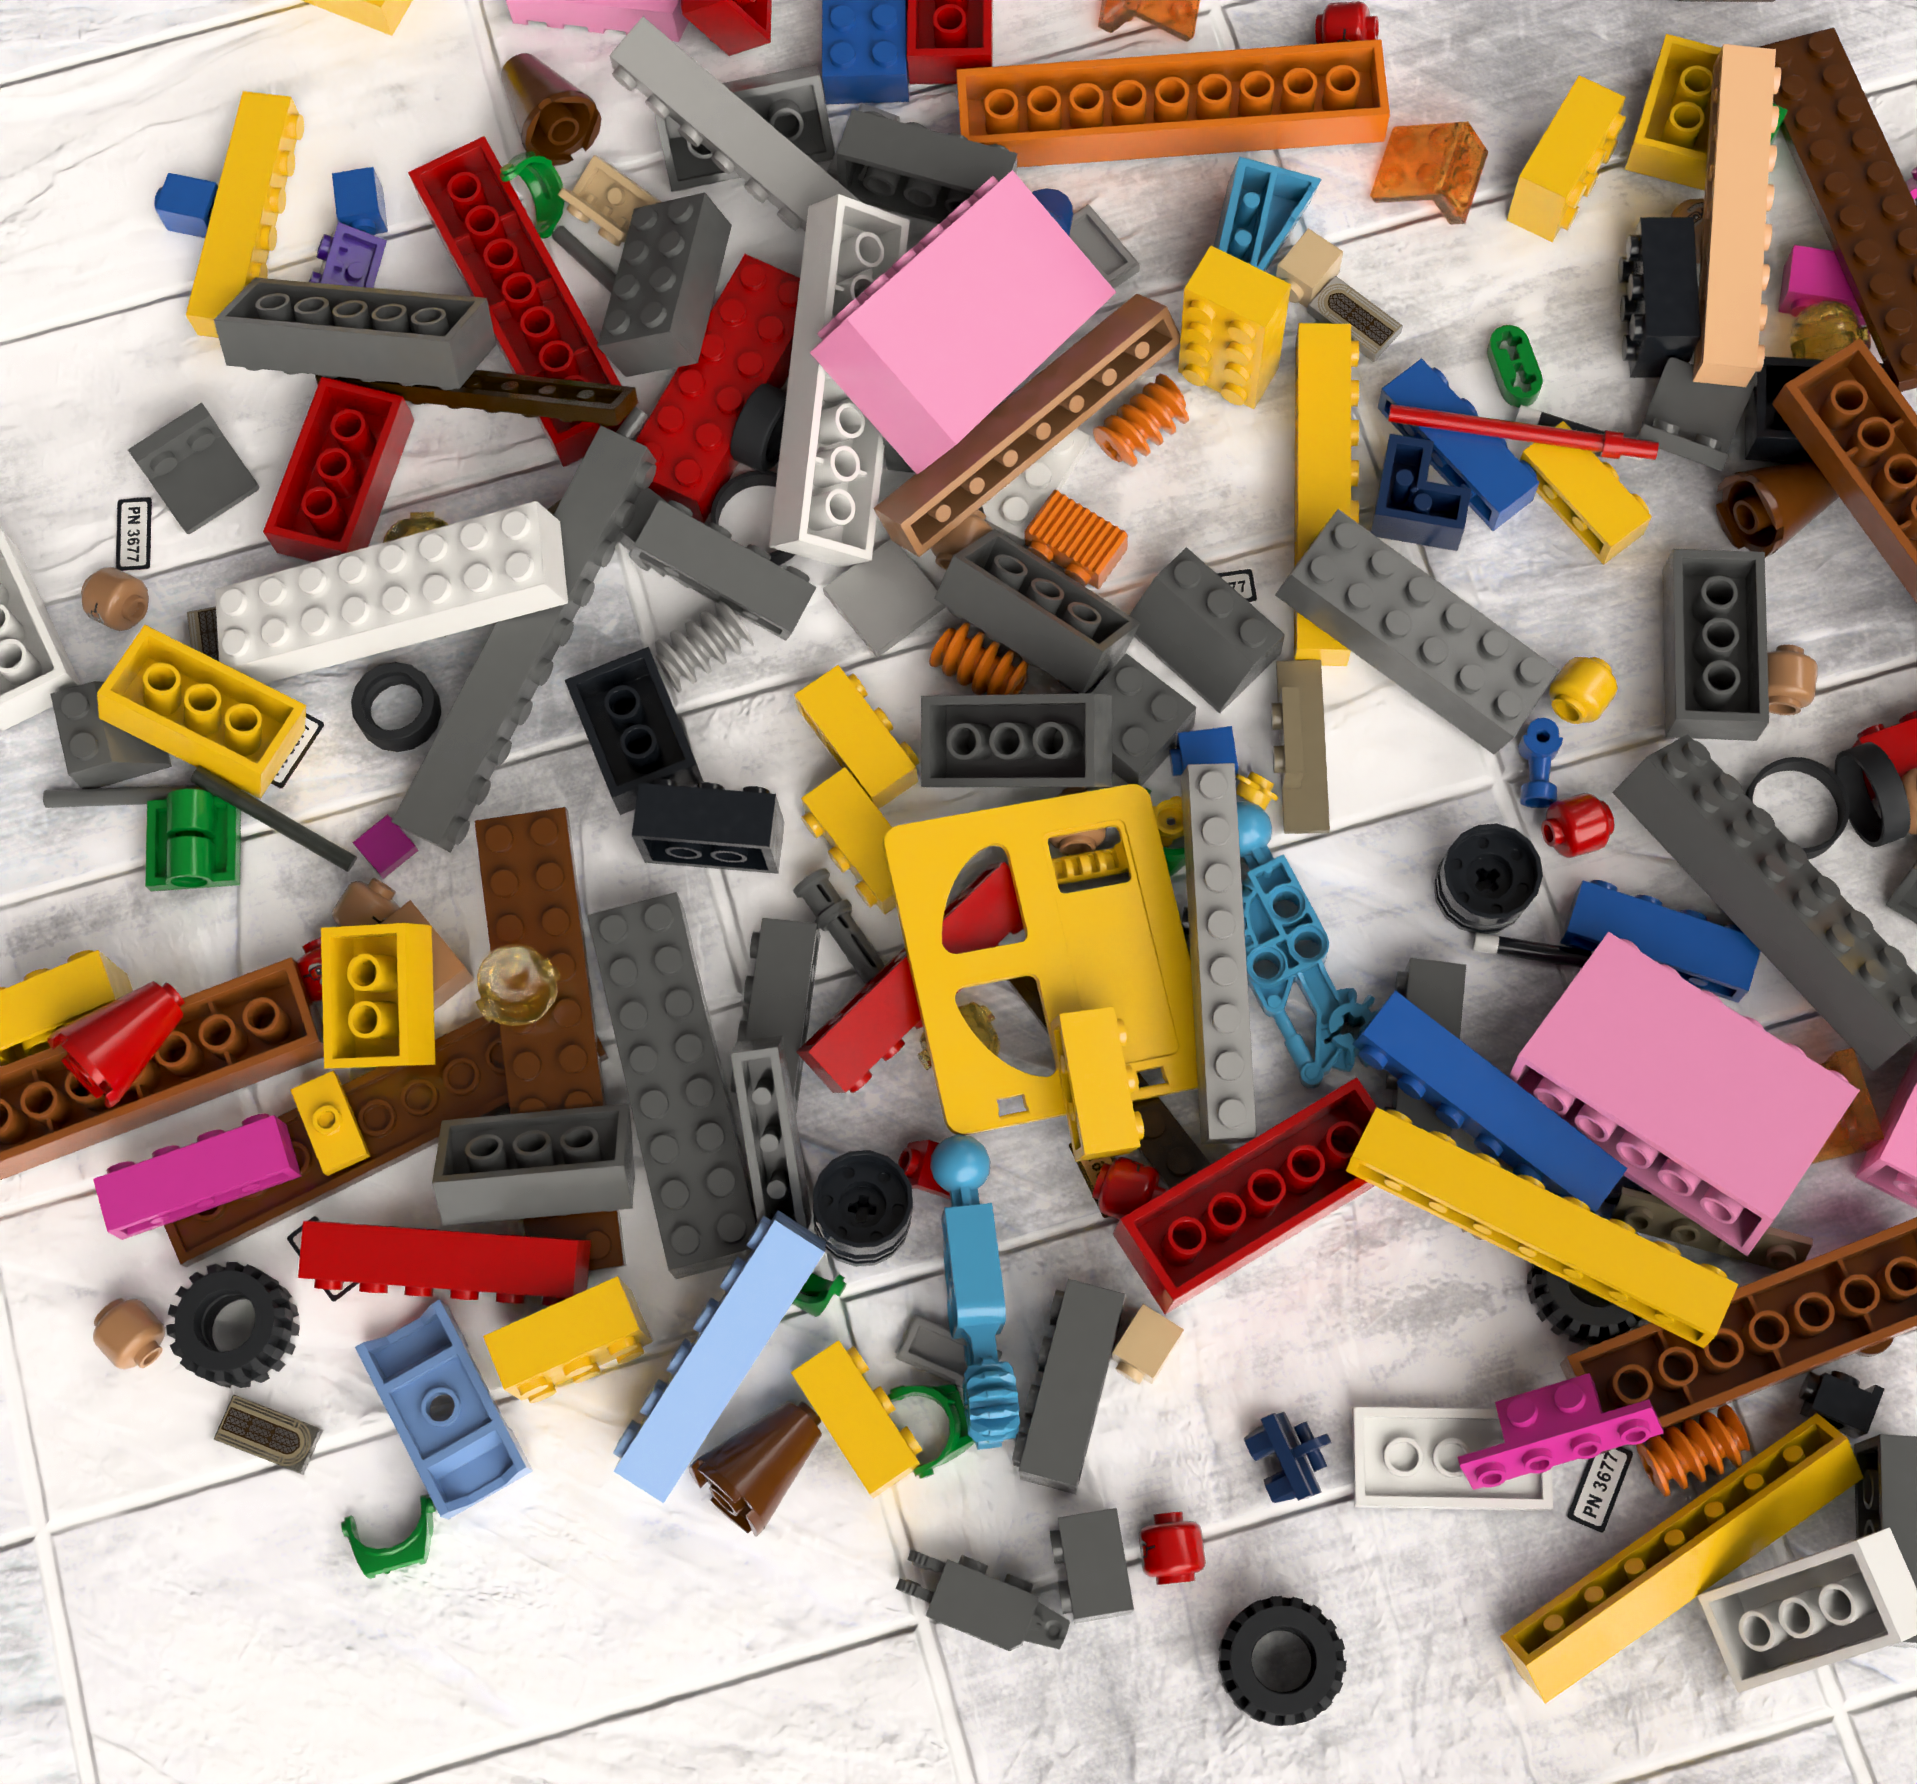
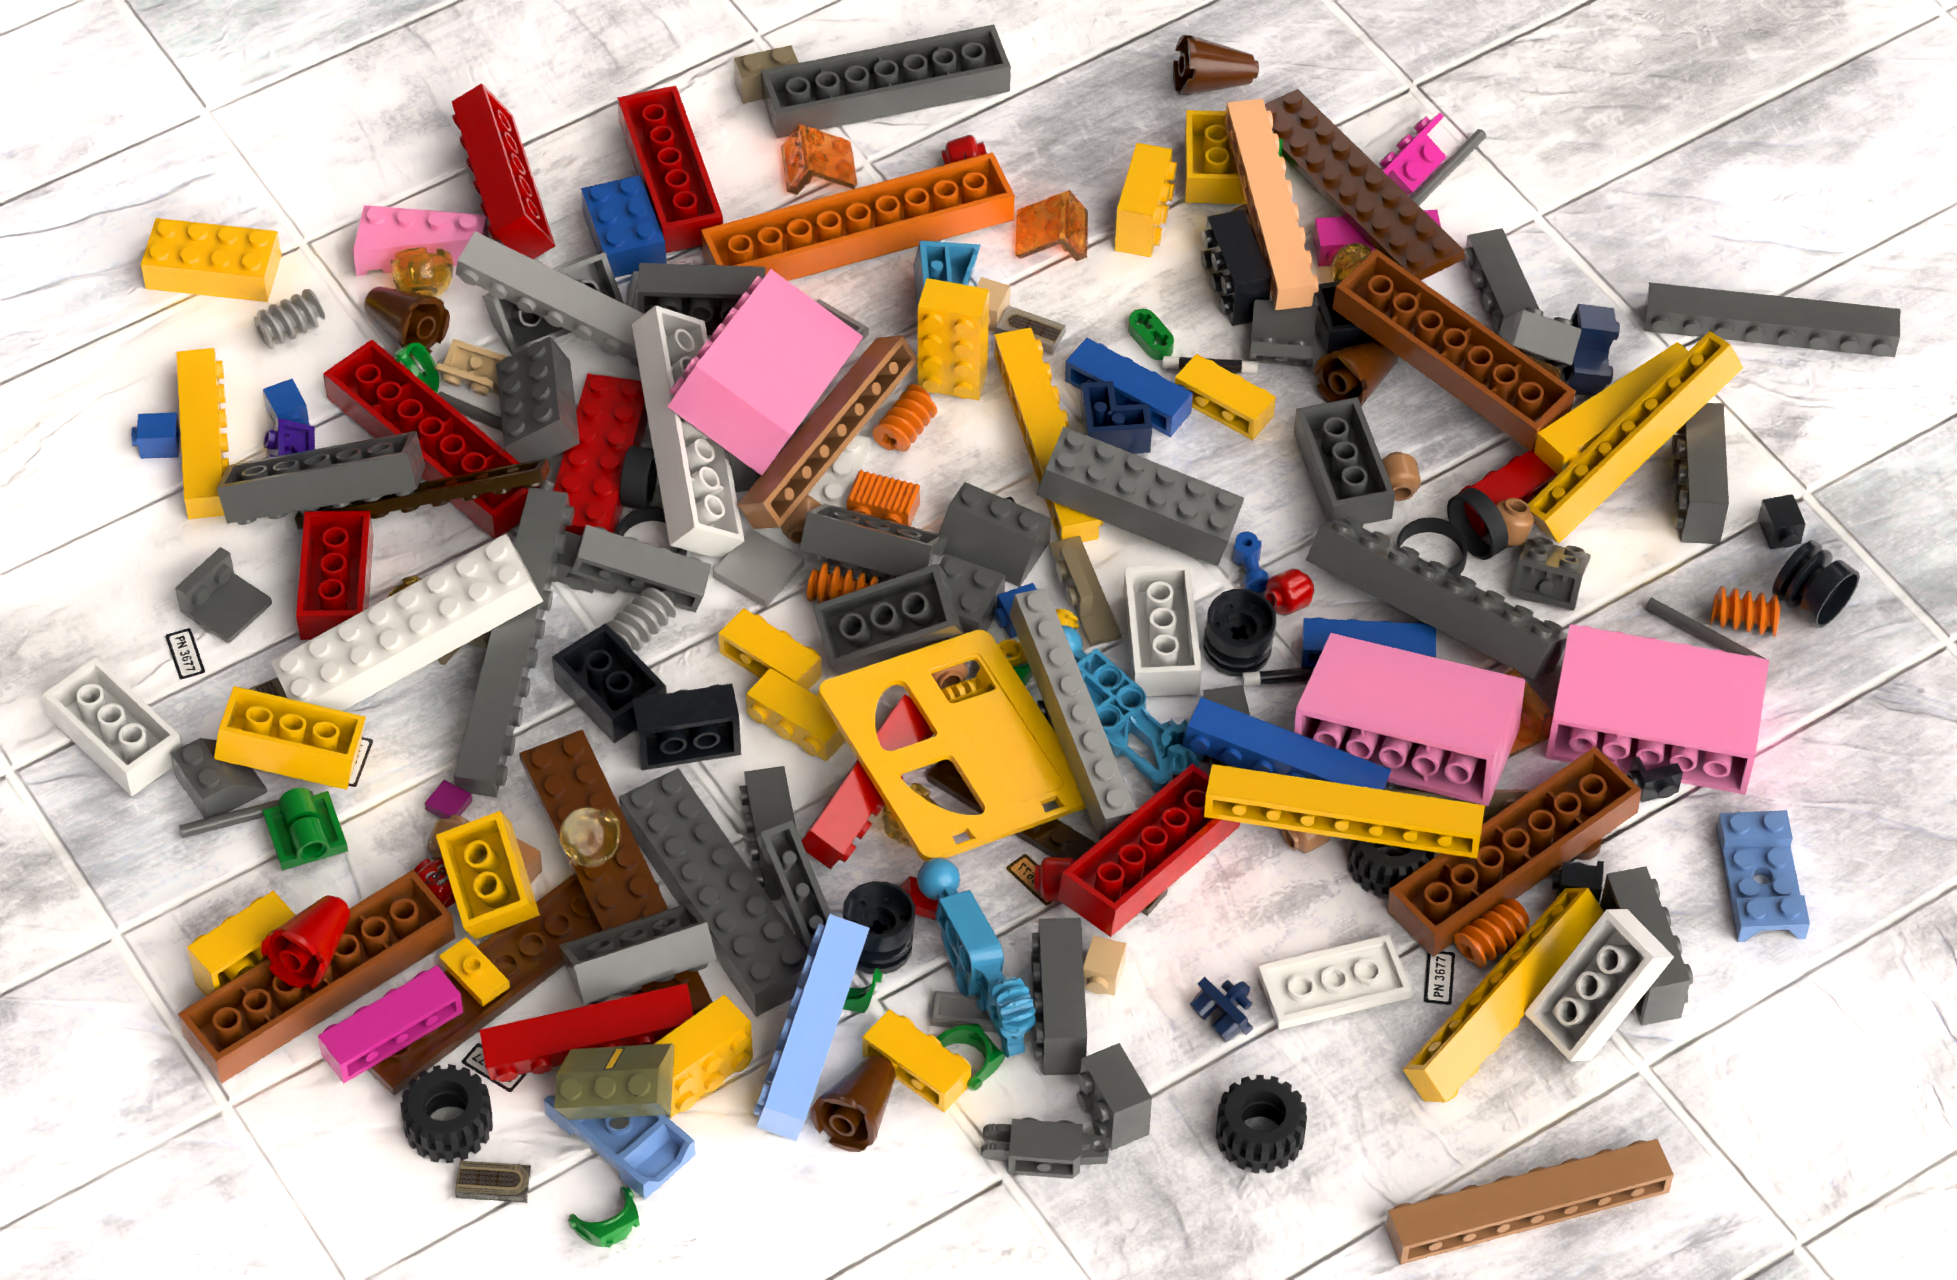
camera: 25 degrees left, 20 degrees down
medium nougat head [81,567,149,631] -> none
medium nougat head [93,1298,165,1370] -> none
pearl dark grey bar [190,766,357,872] -> none
black tyre [351,662,442,752] -> none
dark grey pin [793,868,885,984] -> none
yellow brick [1050,1006,1144,1162] -> none
red head [1139,1511,1206,1585] -> none
red bar [1388,404,1659,460] -> none
dark pink bracket [1457,1373,1664,1490] -> none
yellow head [1549,657,1618,724] -> none
none -> light grey piece [253,288,325,349]
none -> clear yellow cylinder [390,247,454,297]
none -> olive slope [554,1043,674,1120]
none -> white brick [1123,565,1202,696]

